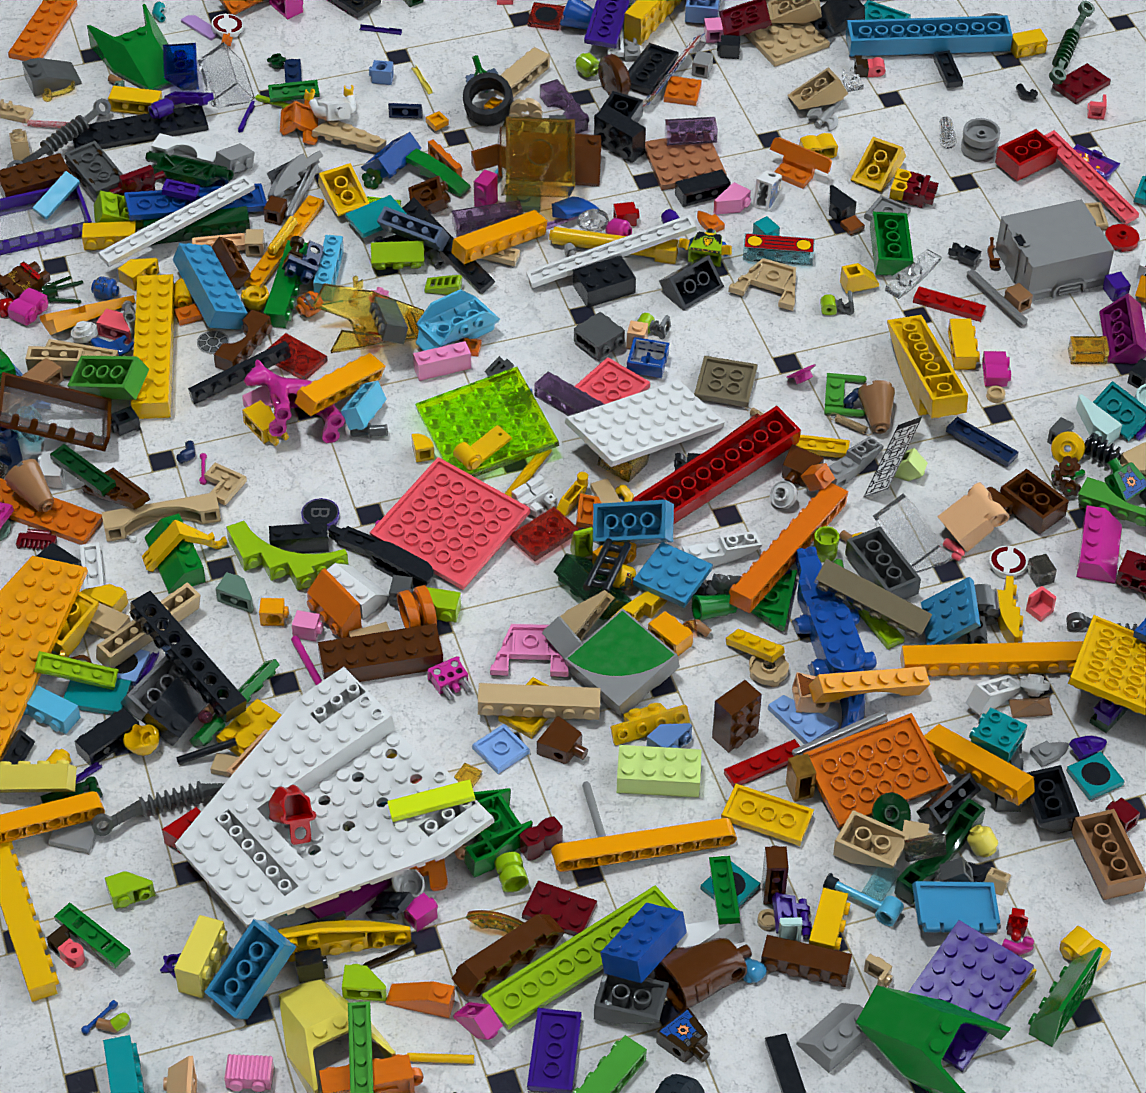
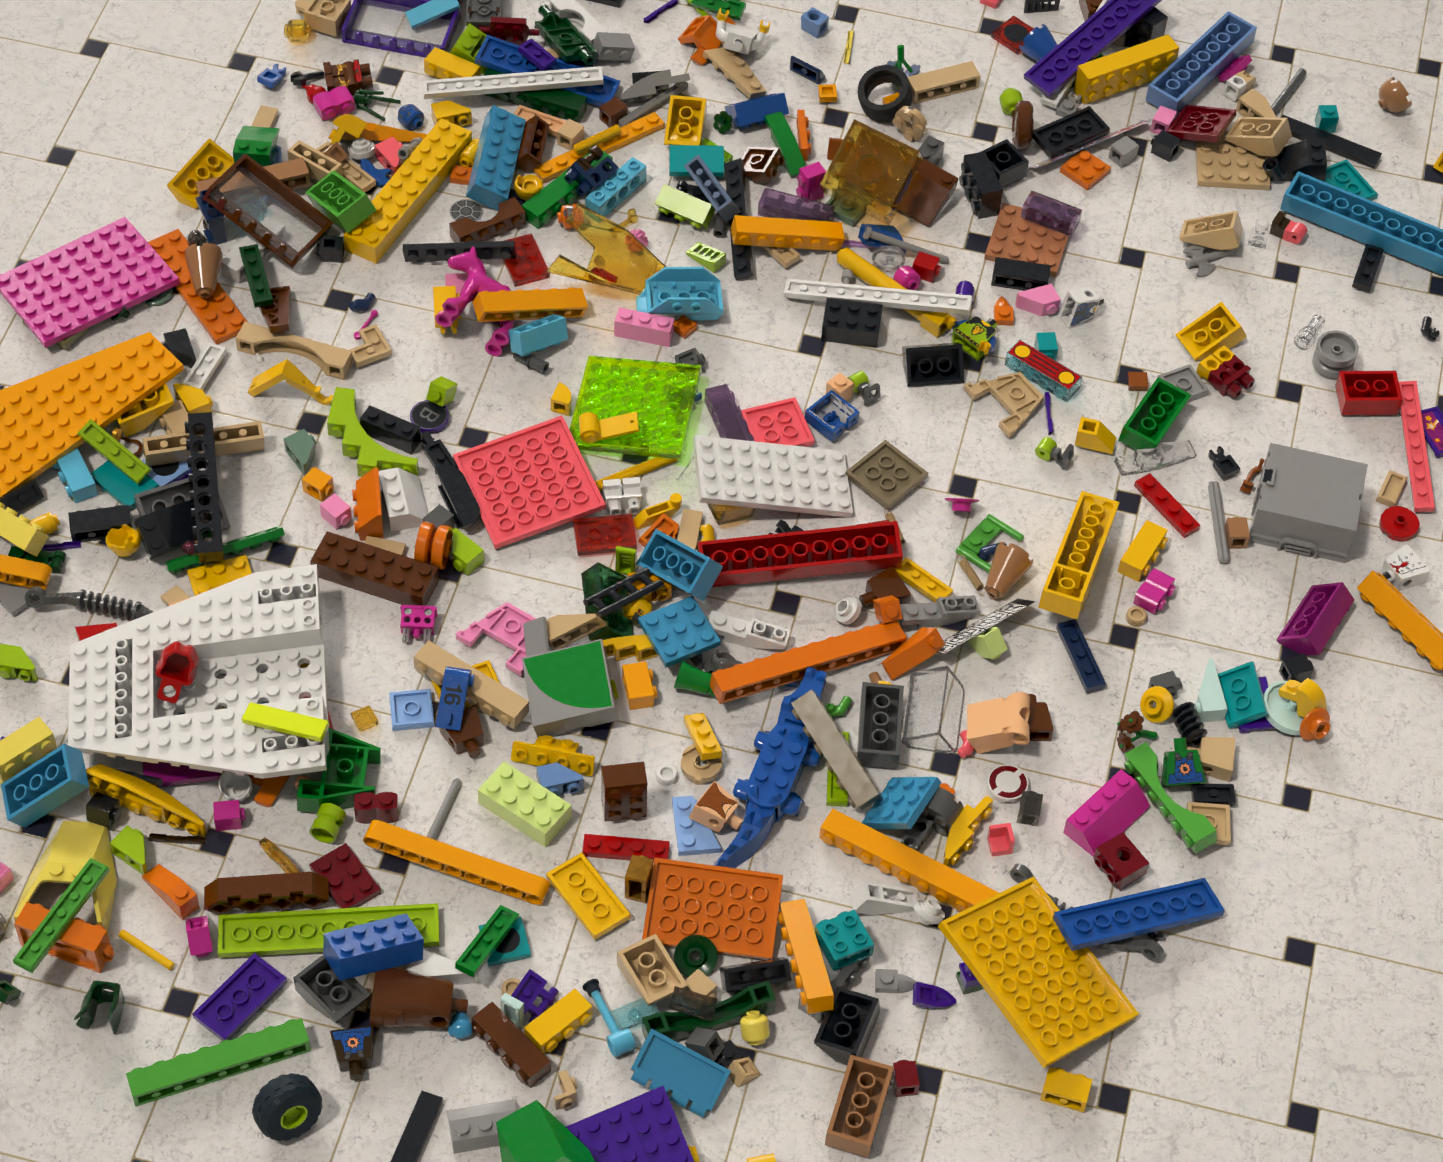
camera: 30 degrees right, 5 degrees up
dark red piece [16,529,57,550] -> none
green slope [145,513,206,594] -> none
black bar [176,738,238,765] -> none
dark pink bar [291,636,322,685] -> none
black plate [365,891,414,920] -> none
dark grey brick [369,297,408,344] -> none
clear purple arch [540,79,589,133] -> none
dark grey brick [574,312,625,360] -> none
arm [683,619,712,637] -> none
green wing [751,570,797,631] -> none
reddish brown brick [761,845,789,904] -> none
orange plate [769,137,832,189] -> none
light grey axle [792,711,888,756] -> none
yellow brick [799,133,838,158] -> none
light orange arch [809,666,930,703] -> none
lime wheel [813,526,839,563] -> none
black slope [828,185,857,223] -> none
reddish brown brick [1000,469,1069,534] -> none
dark pink arm [1002,936,1034,955] -> none
red piece [1006,908,1029,942] -> none
medium nougat slope [1009,697,1053,718] -> none
teal tile [1066,752,1125,800] -> none
clear yellow brick [1068,336,1109,364] -> none
dark purple brick [1103,271,1131,302] -> none
none -> medium nougat plate [323,142,348,163]
none -> yellow brick [328,114,367,144]
none -> lime brick [426,376,458,407]
none -> blue door [435,666,475,731]
none -> light grey bar [863,226,949,263]
none -> orange slope [881,627,945,680]
none -> dark purple piece [1044,392,1053,435]

